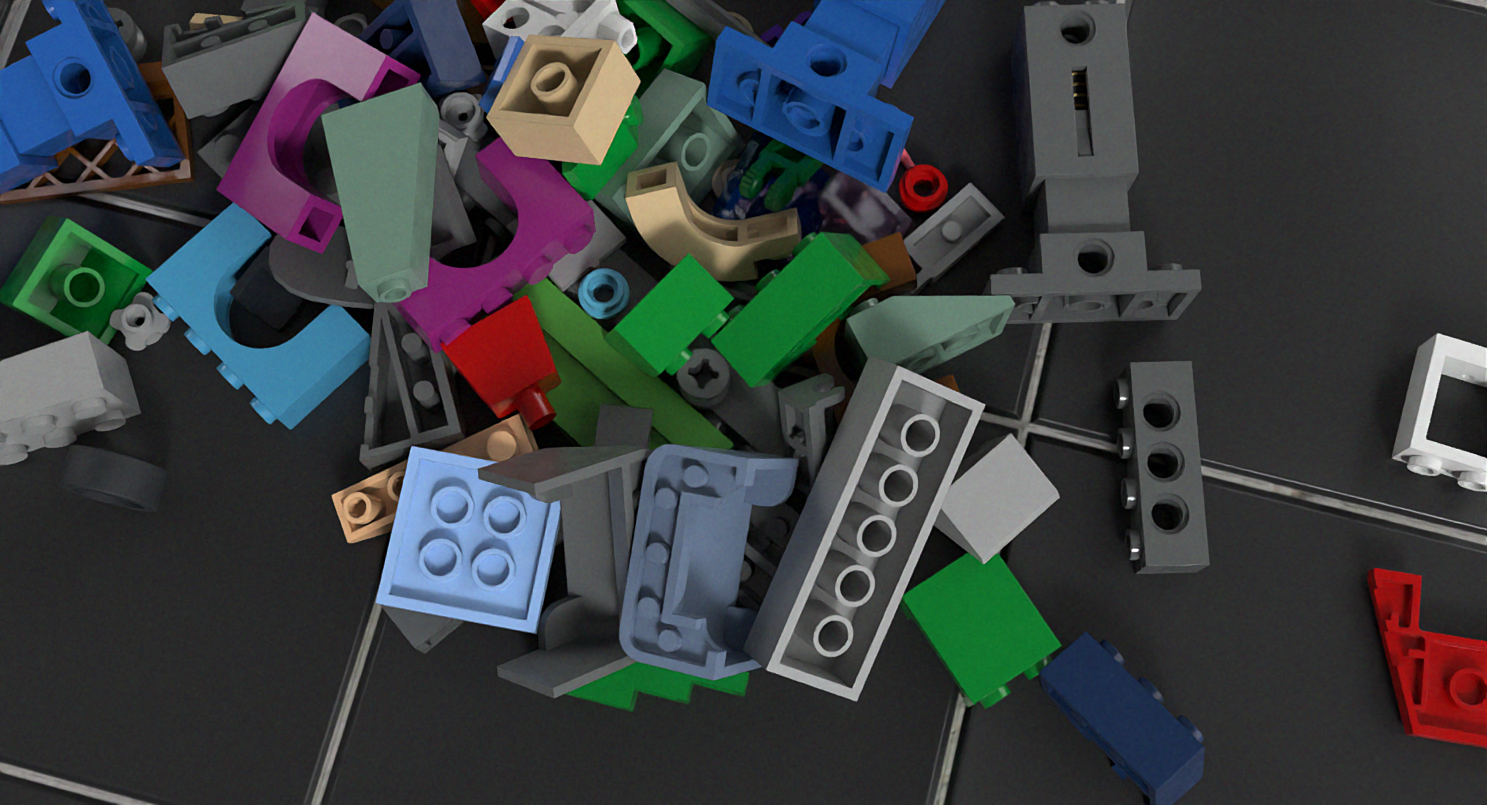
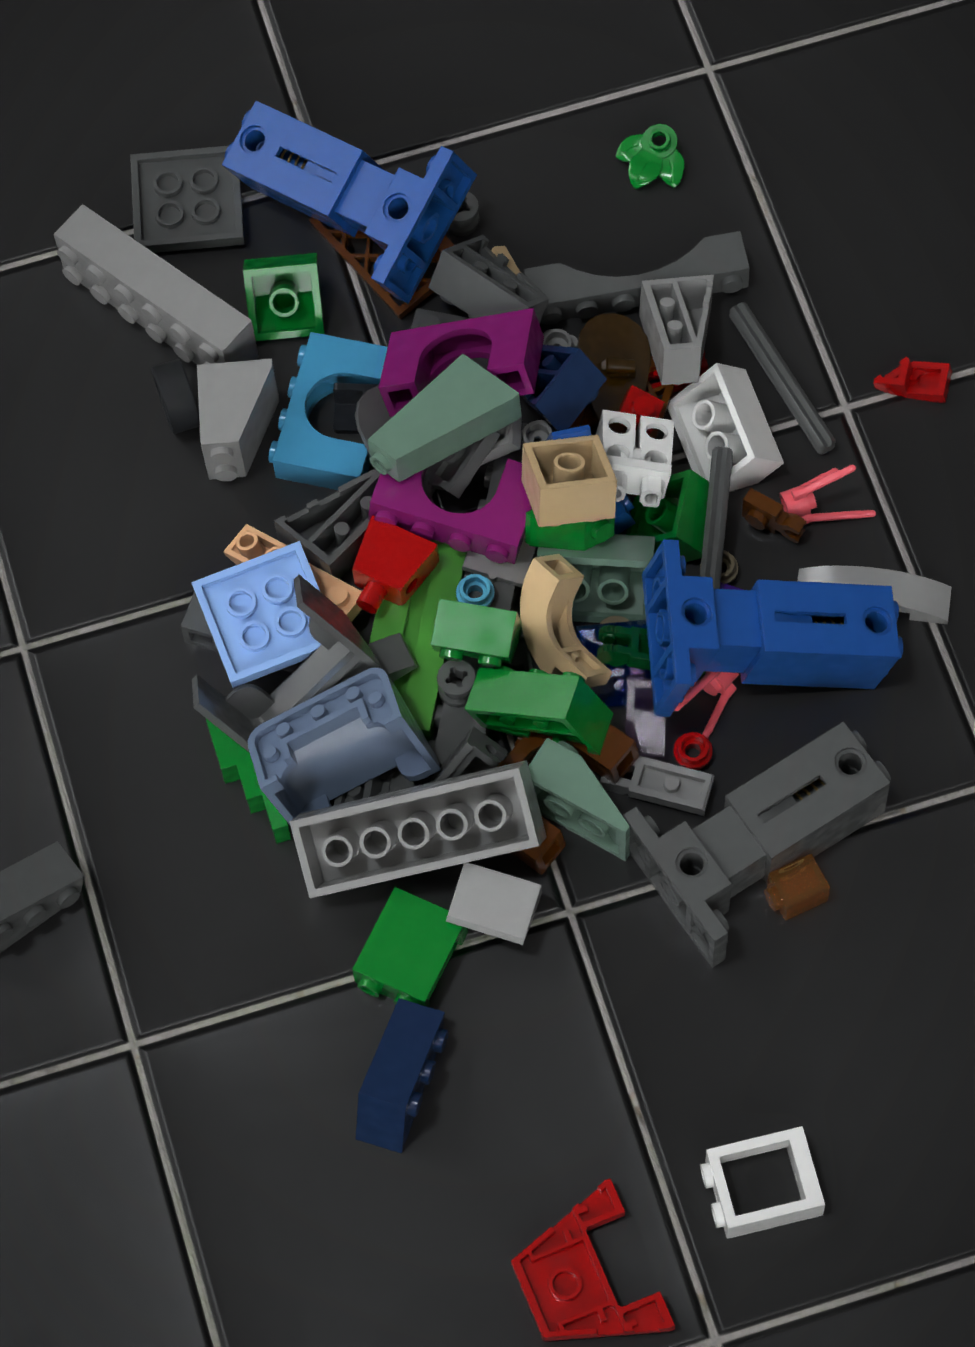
camera: 60 degrees right, 10 degrees down
light grey plate [110,292,171,351] -> none
dark grey brick [1113,361,1210,574] -> none
none -> light grey slope [197,359,279,481]
none -> clear orange brick [764,854,830,921]

